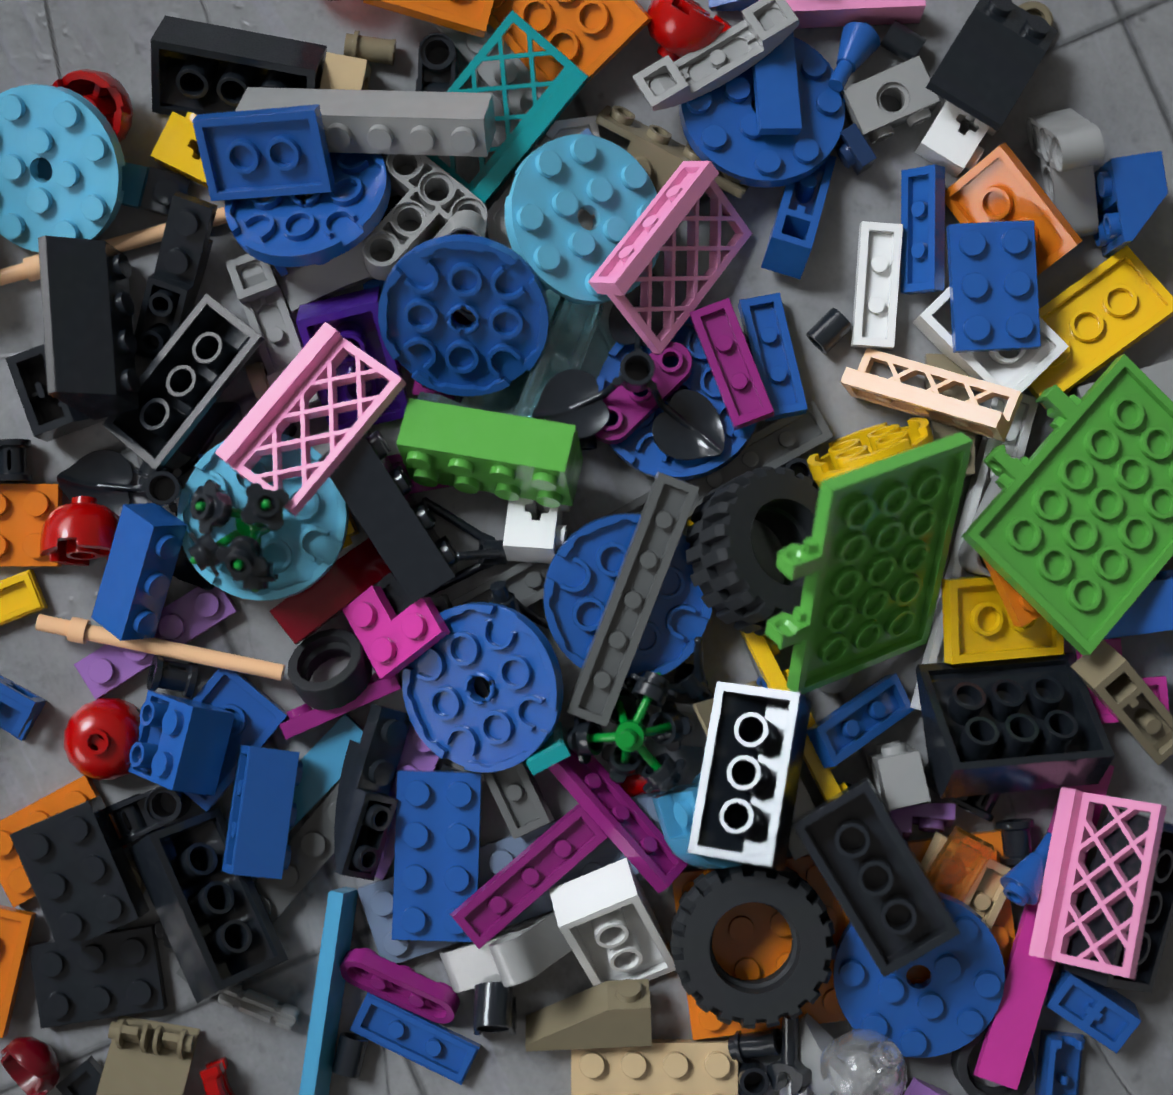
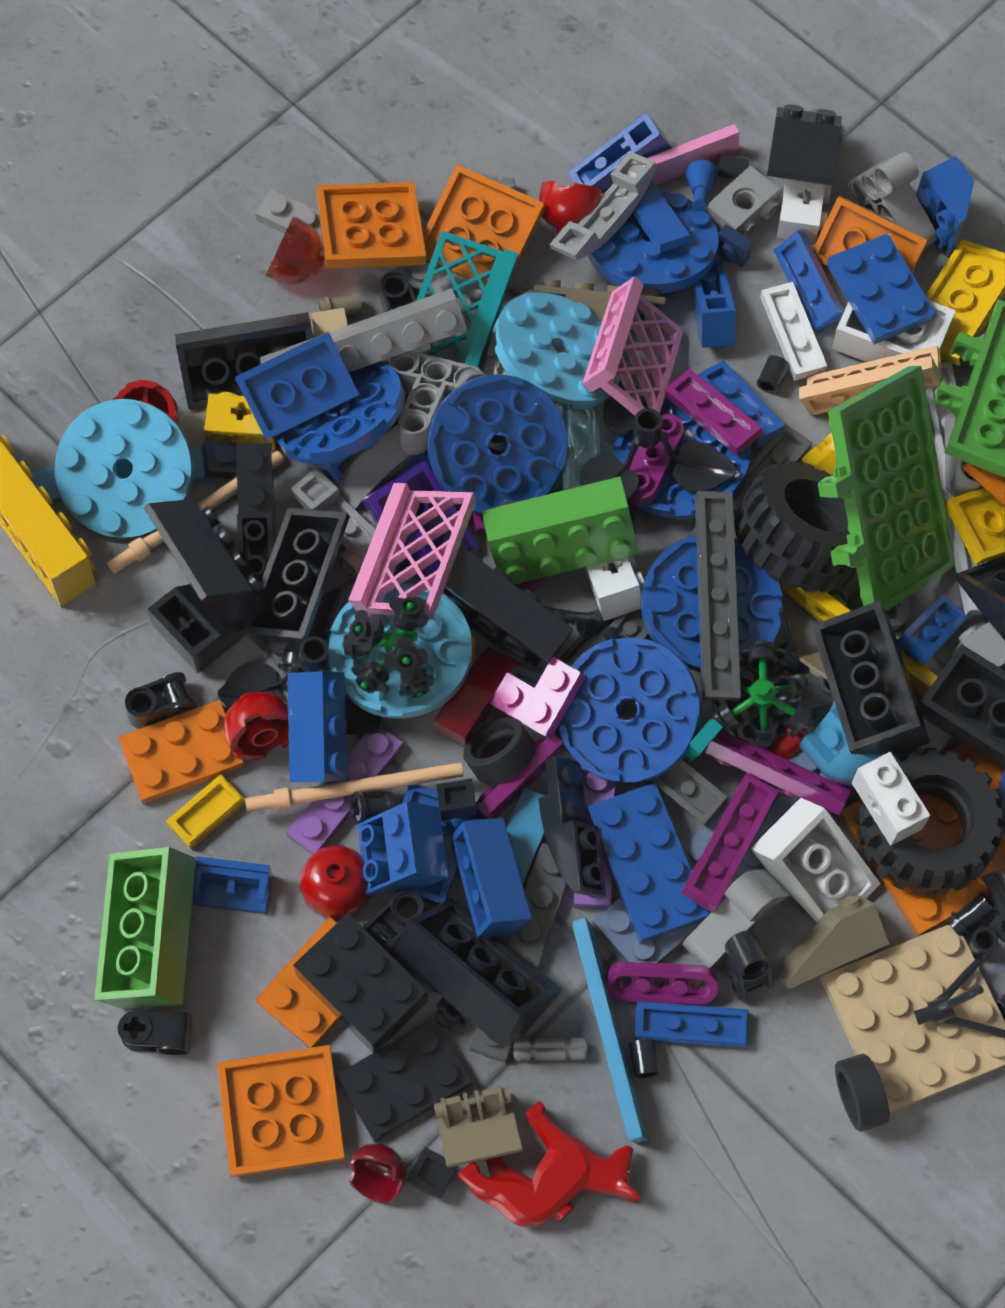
camera: 30 degrees left, 20 degrees down
none -> black plate [436,778,478,821]
none -> white brick [852,752,930,846]

